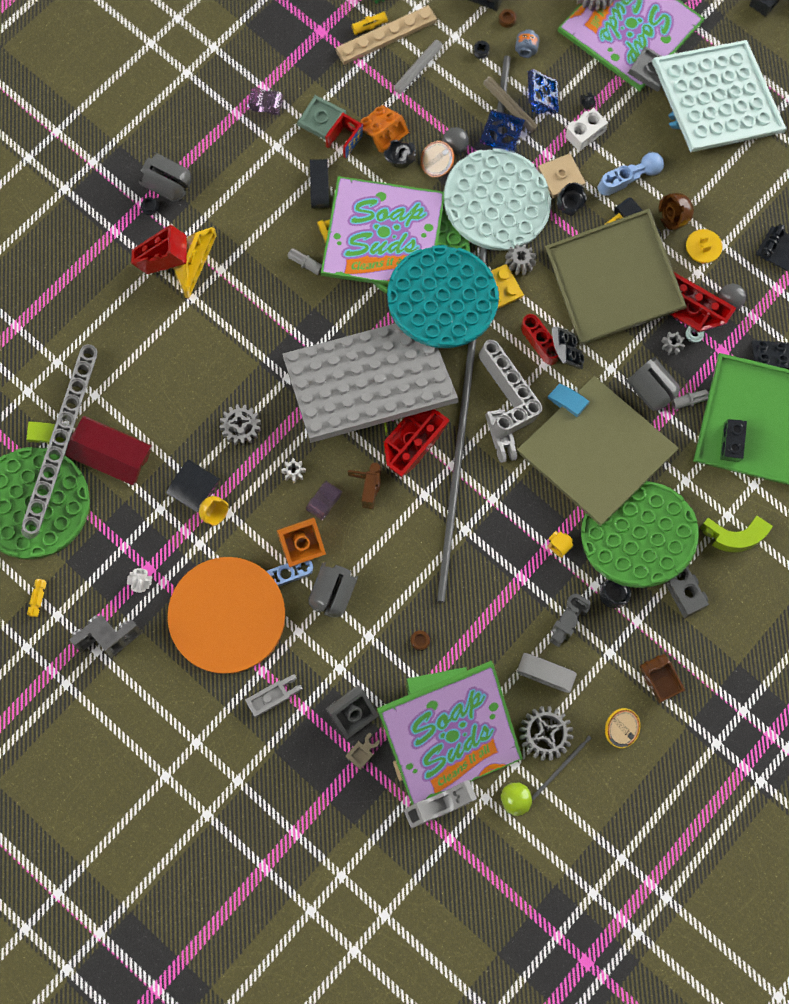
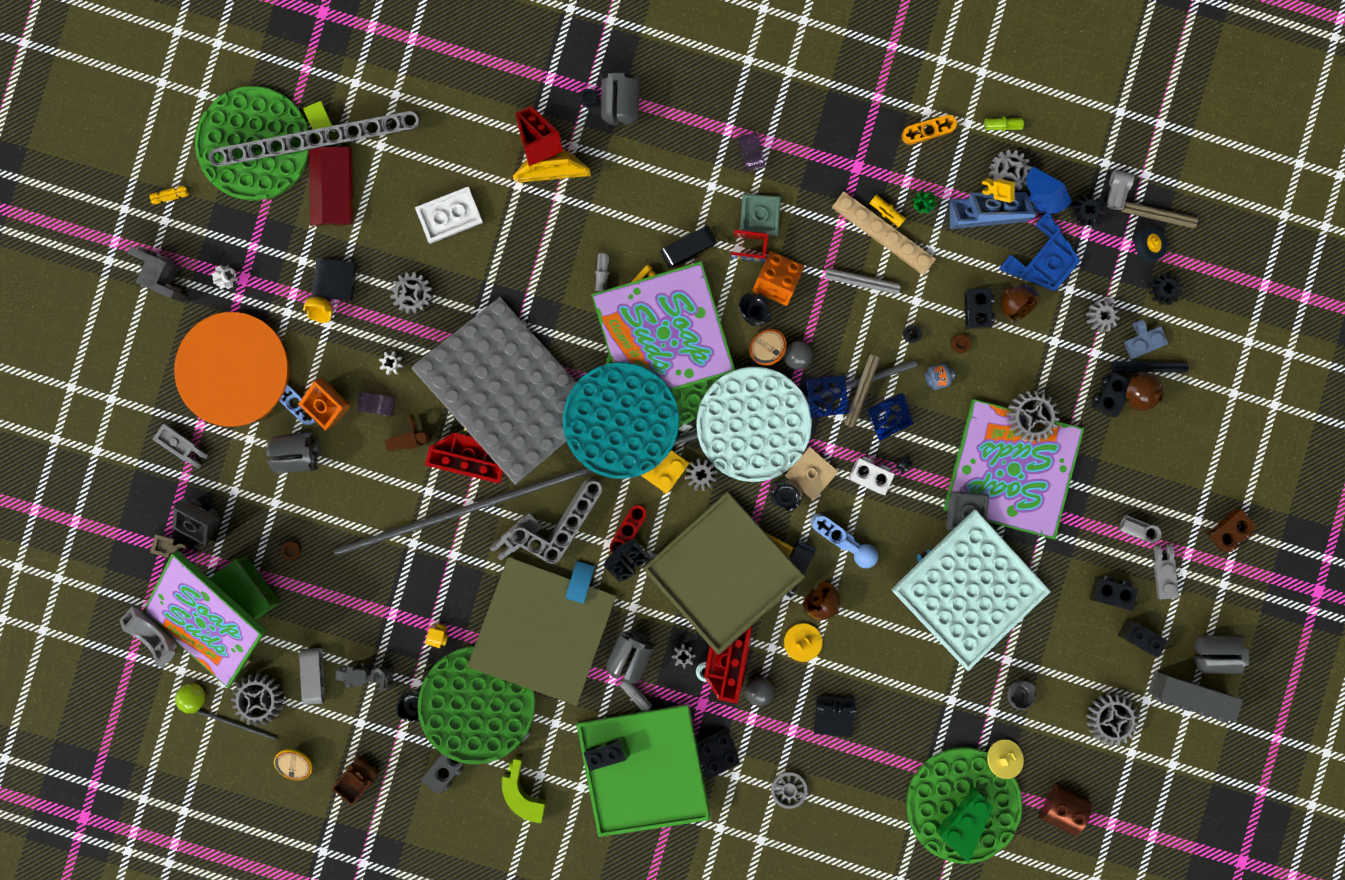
camera: 70 degrees right, 15 degrees up
none -> white plate [415,187,483,244]

